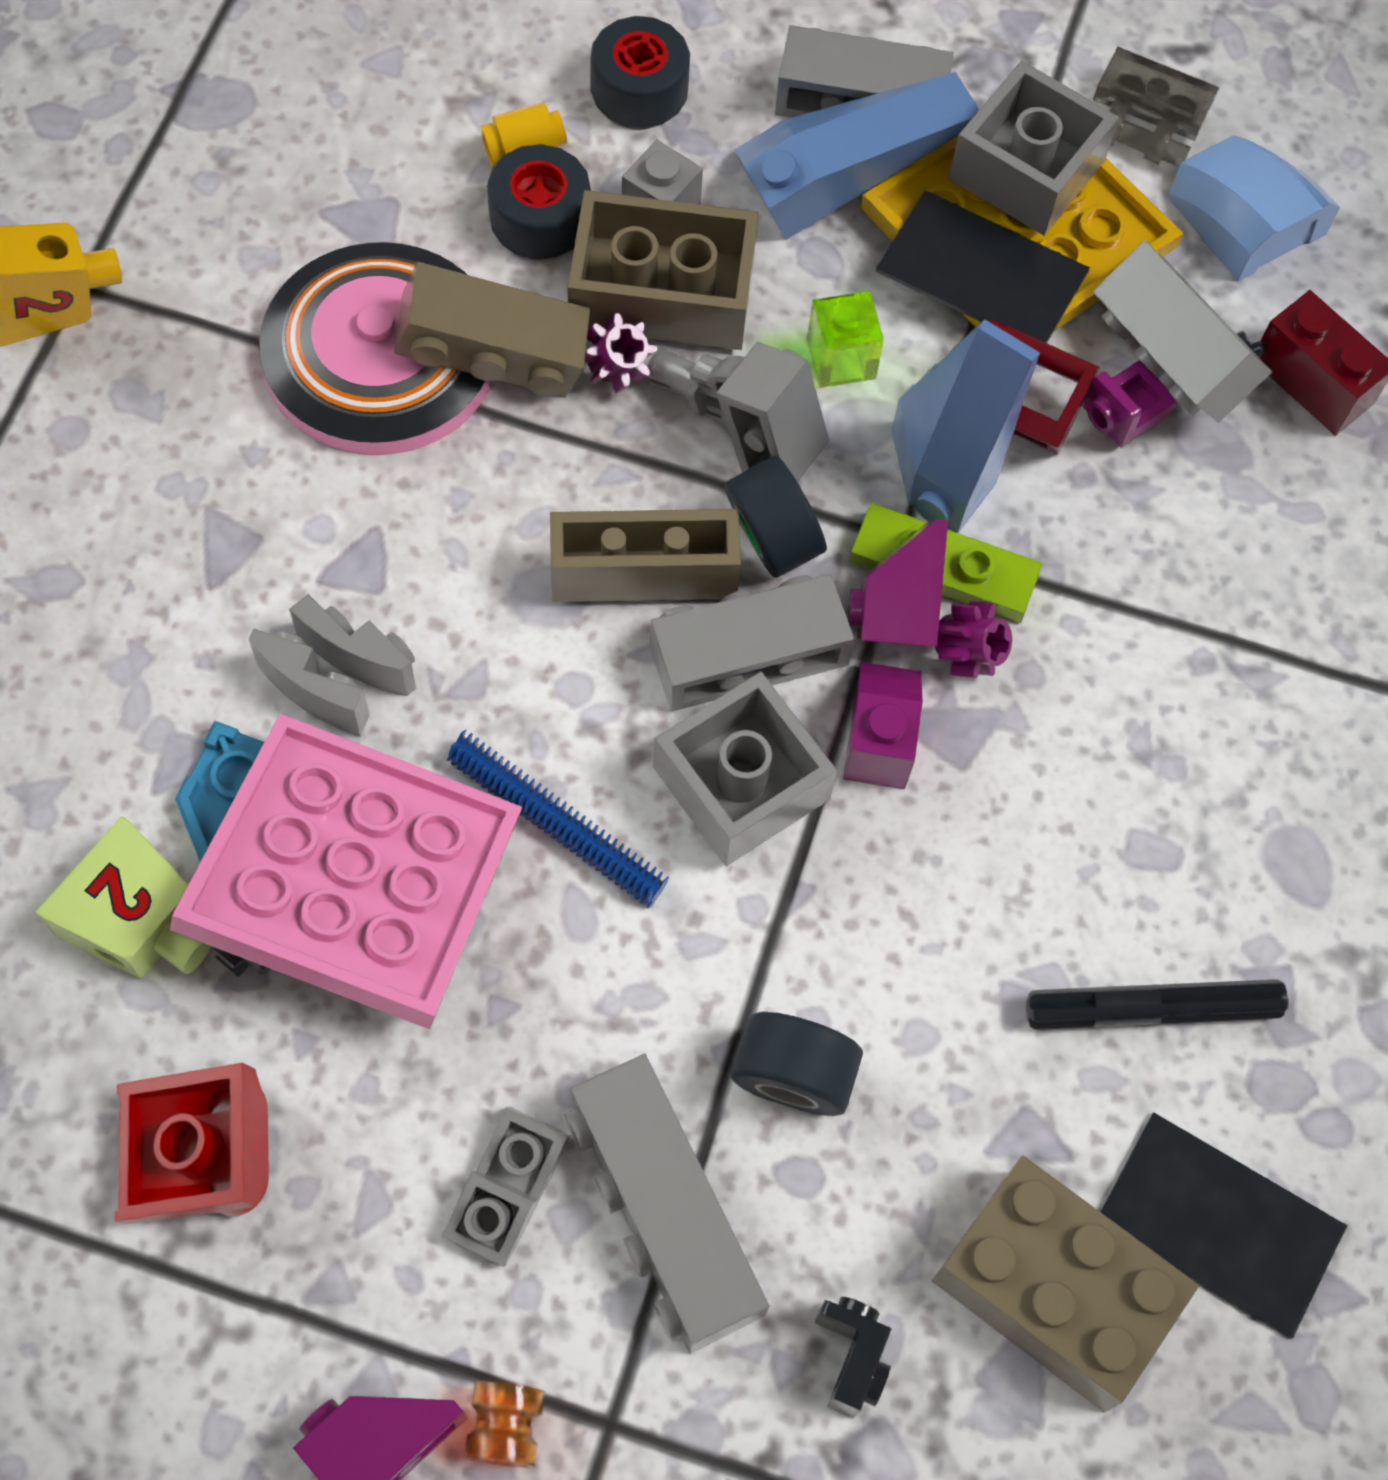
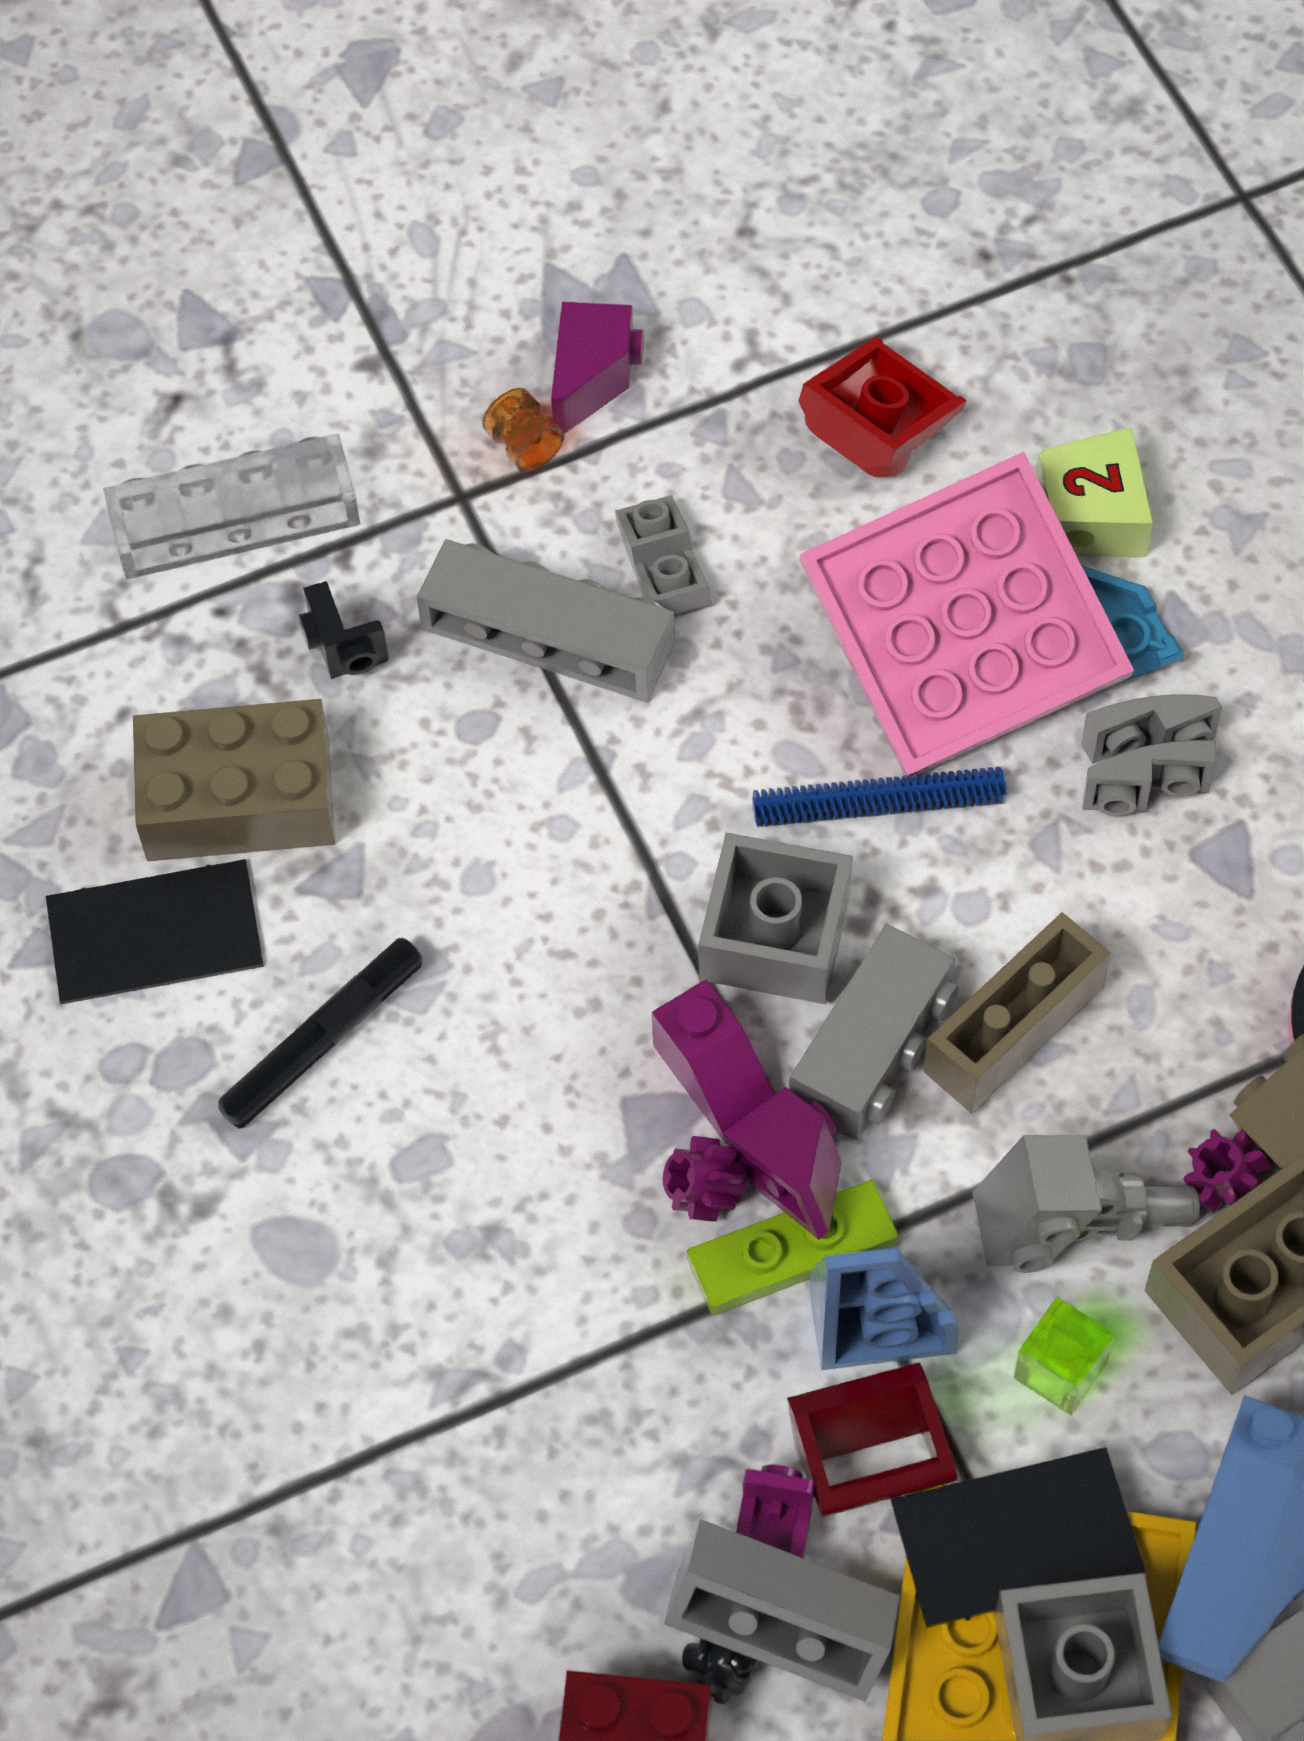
camera: 145 degrees right, 5 degrees down
black wheel [724,456,827,578] -> none
black wheel [730,1011,863,1116] -> none

